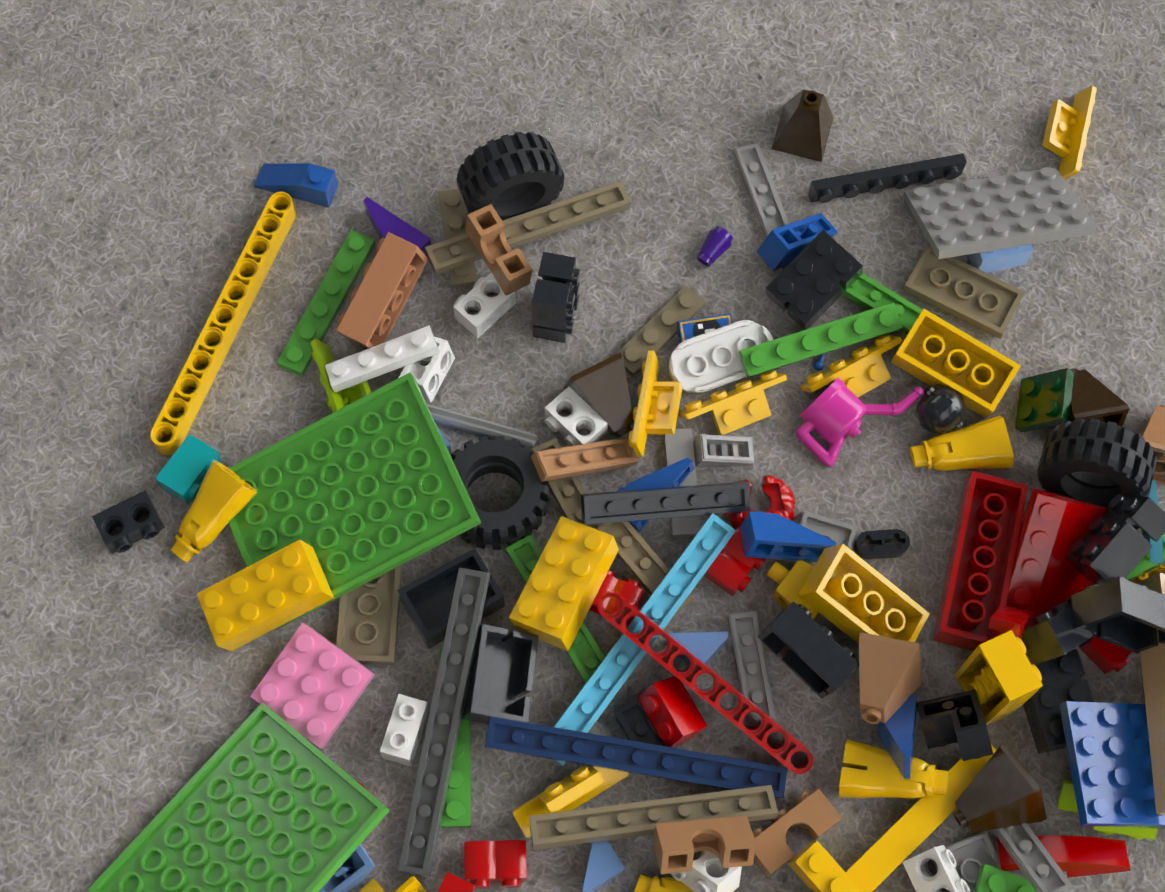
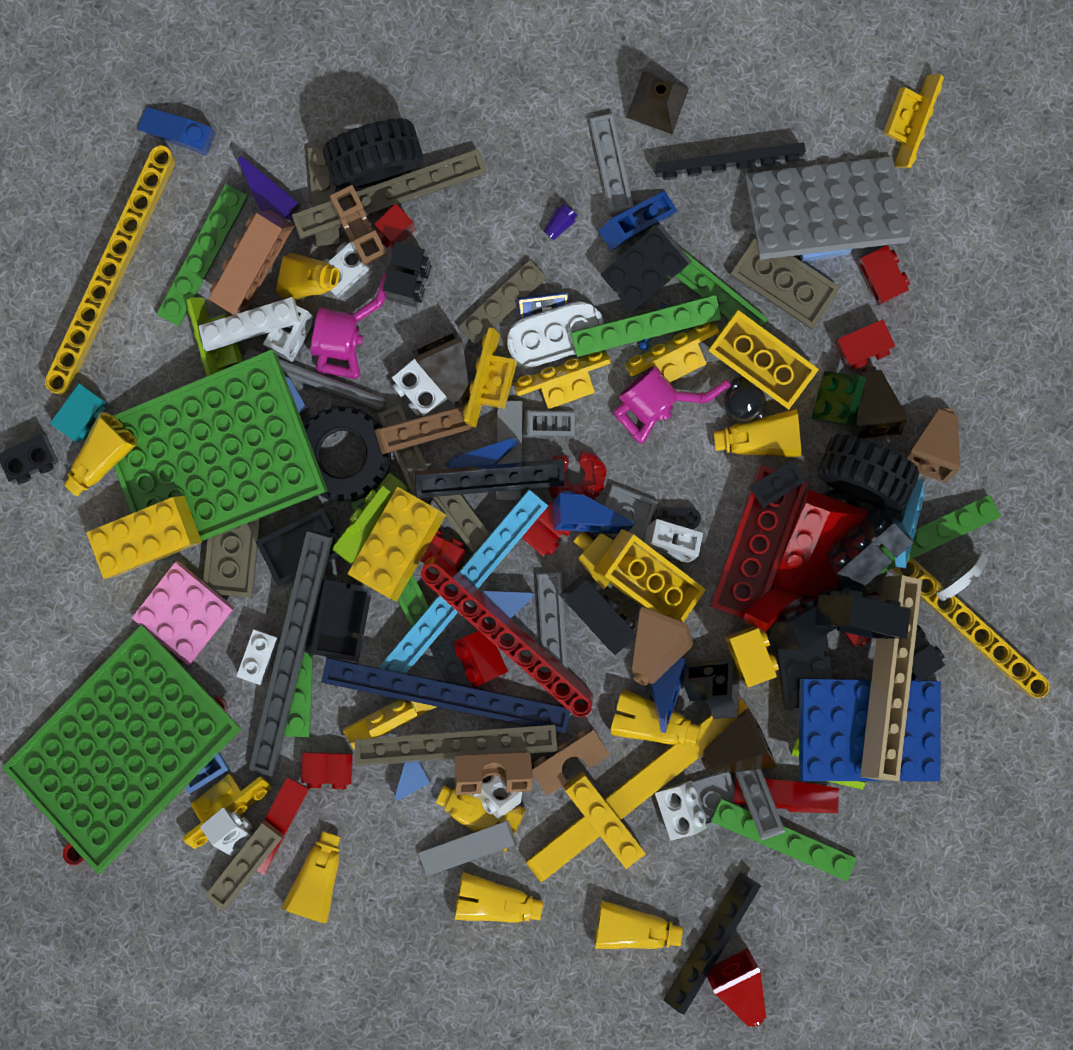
camera: 10 degrees right, 20 degrees up
none -> yellow piece [276,253,340,300]
none -> dark pink piece [310,274,387,379]
none -> lime bracket [332,473,408,563]
none -> red brick [374,204,416,249]
none -> white brick [644,519,703,564]
none -> black plate [749,460,806,508]
none -> red brick [835,319,895,370]
none -> red brick [857,245,910,305]

